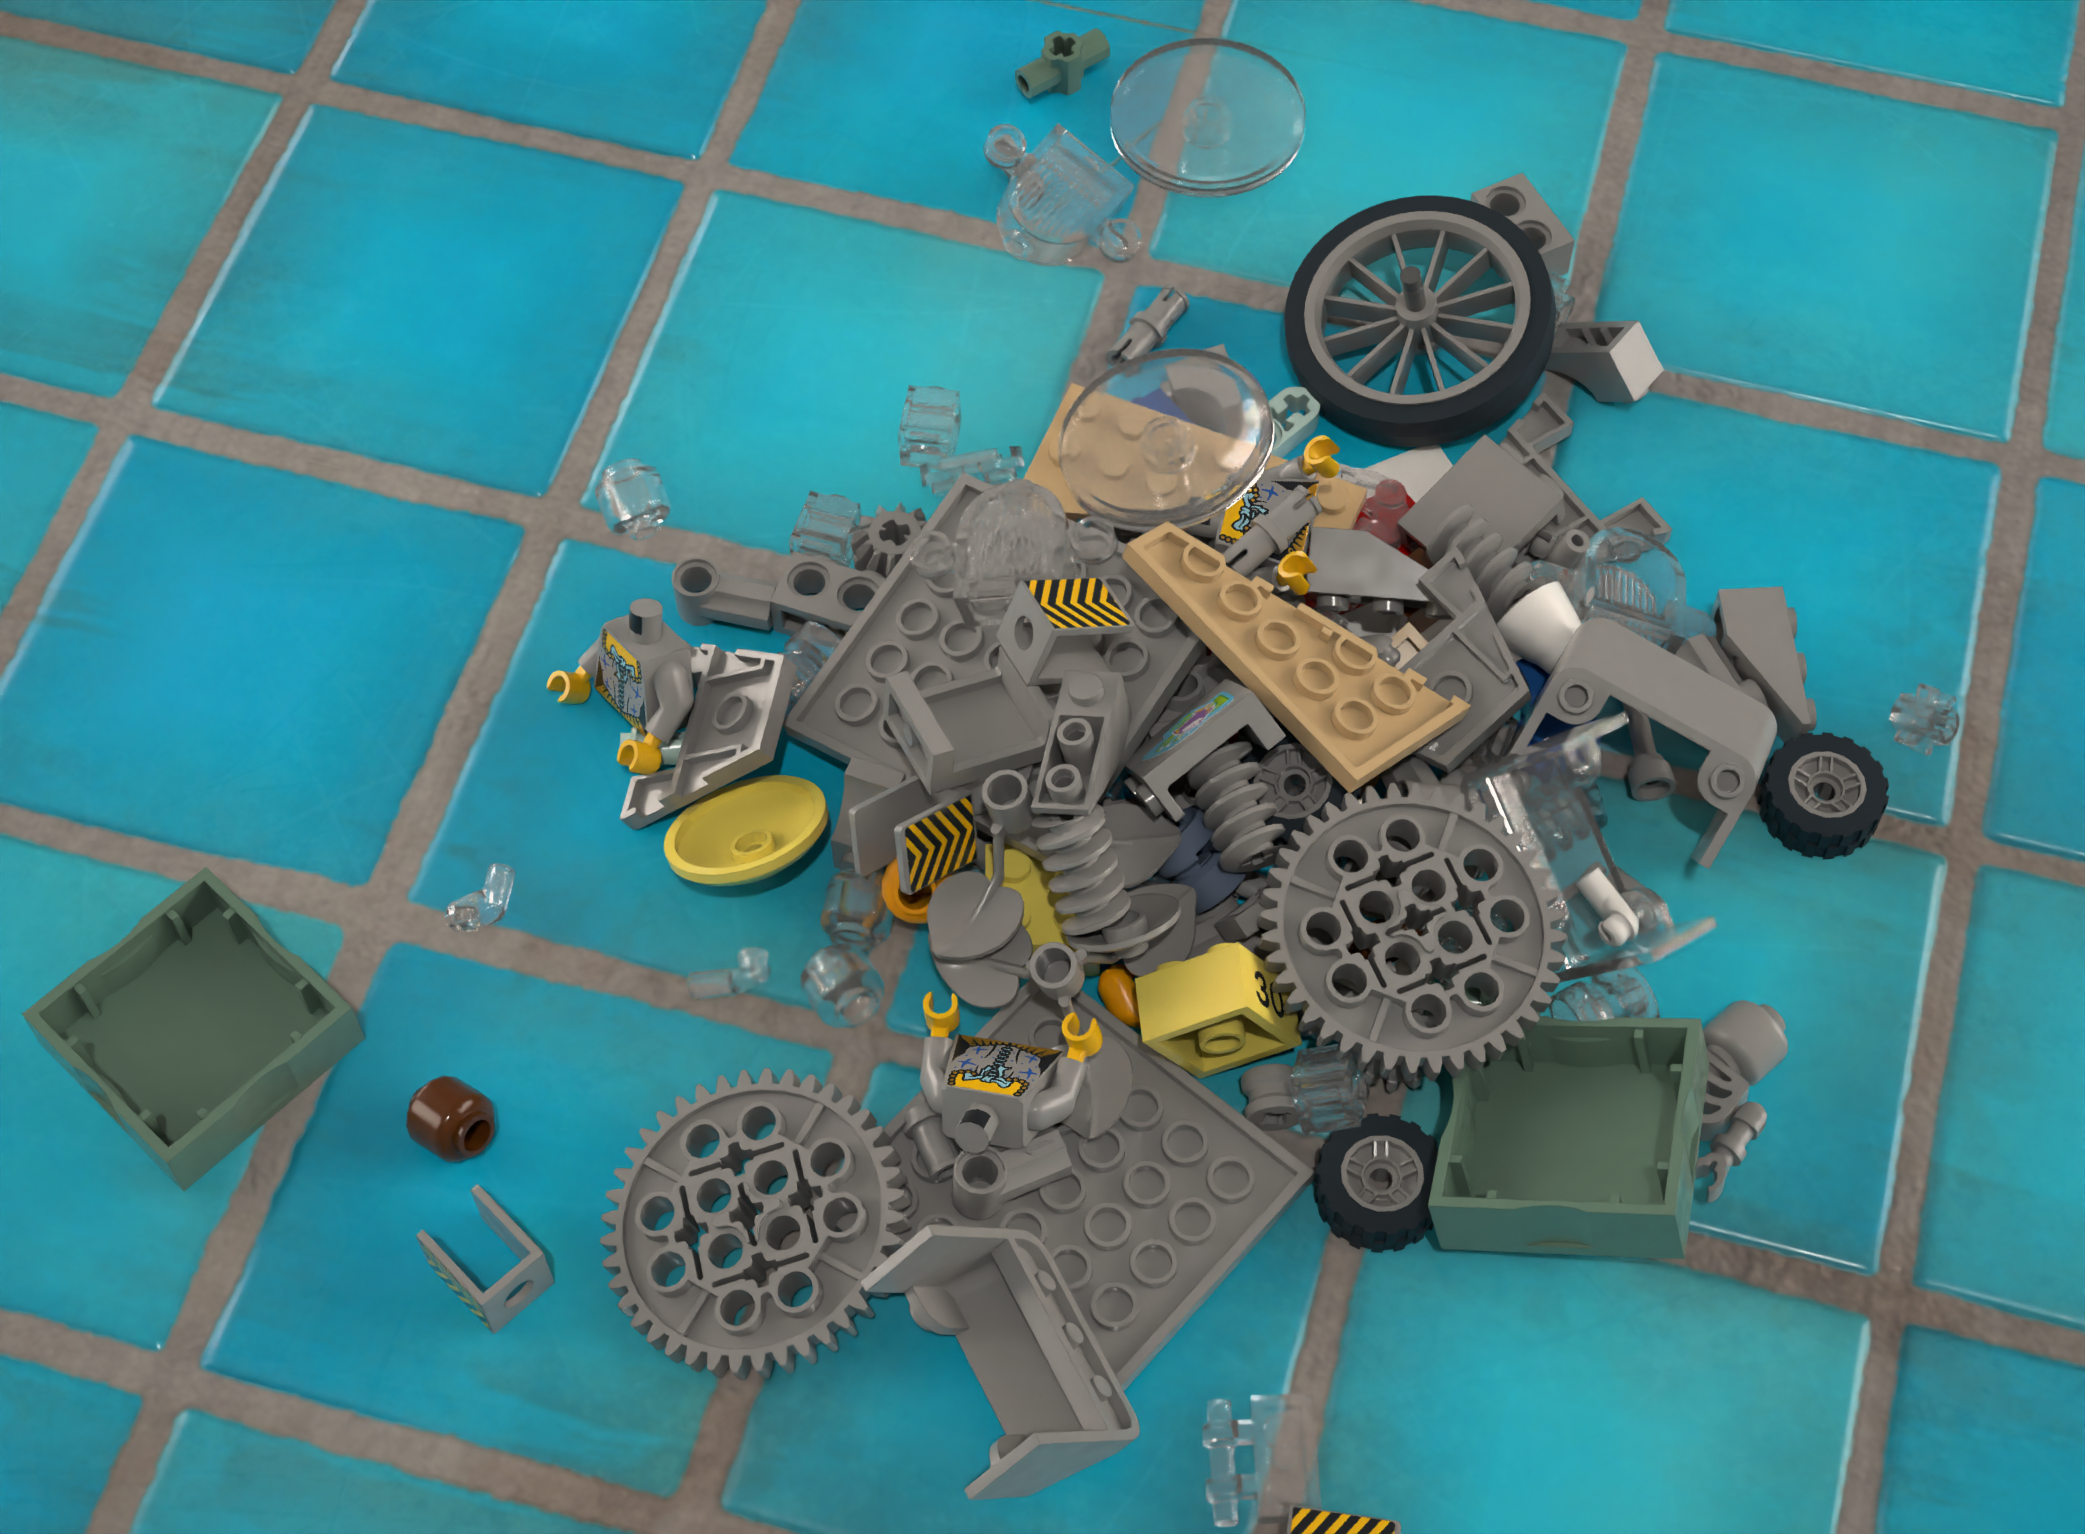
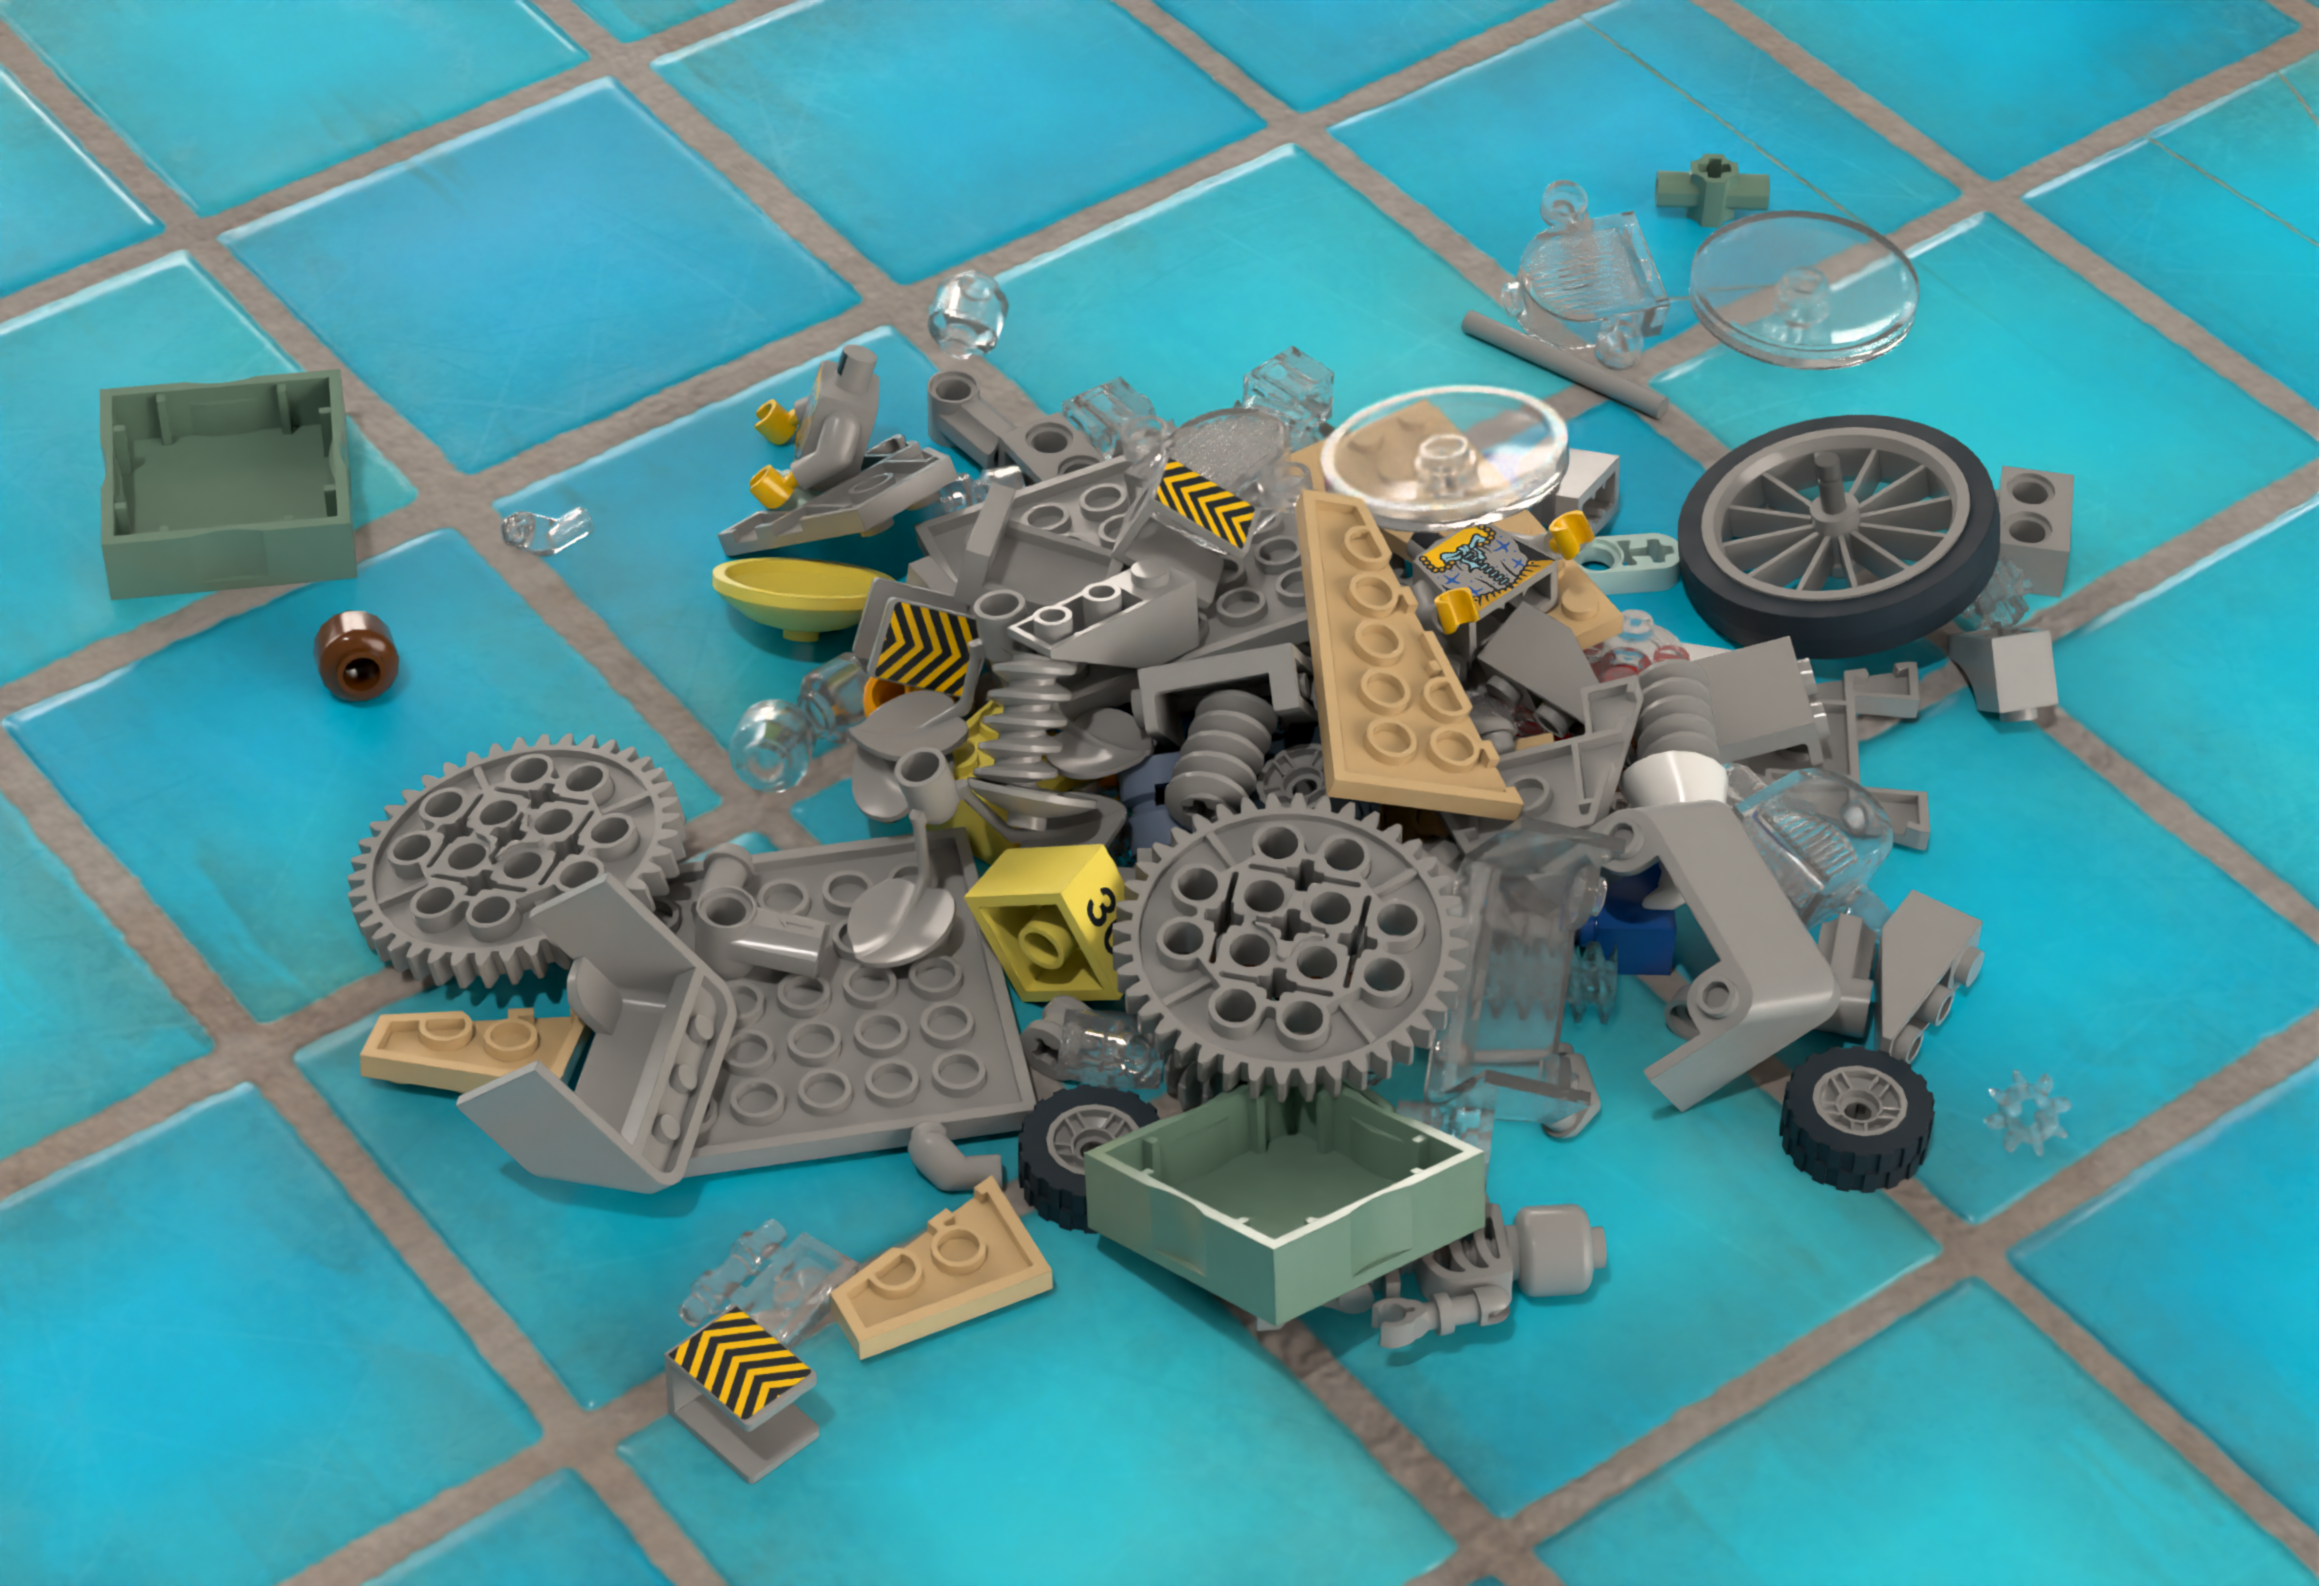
camera: 35 degrees right, 15 degrees down
light grey piece [415,1184,555,1334] -> none
clear arm [687,947,772,1000] -> none
light grey torso [920,992,1103,1153] -> none
light grey pin [1106,285,1190,375] -> none
light grey pin [1221,485,1322,577] -> none
light grey arm [1529,529,1590,575] -> none
white arm [1575,867,1639,947] -> none
none -> tan wing [360,1007,593,1094]
none -> tan wing [830,1175,1052,1360]
none -> light grey arm [908,1121,1002,1191]
none -> light grey bar [1461,310,1669,419]

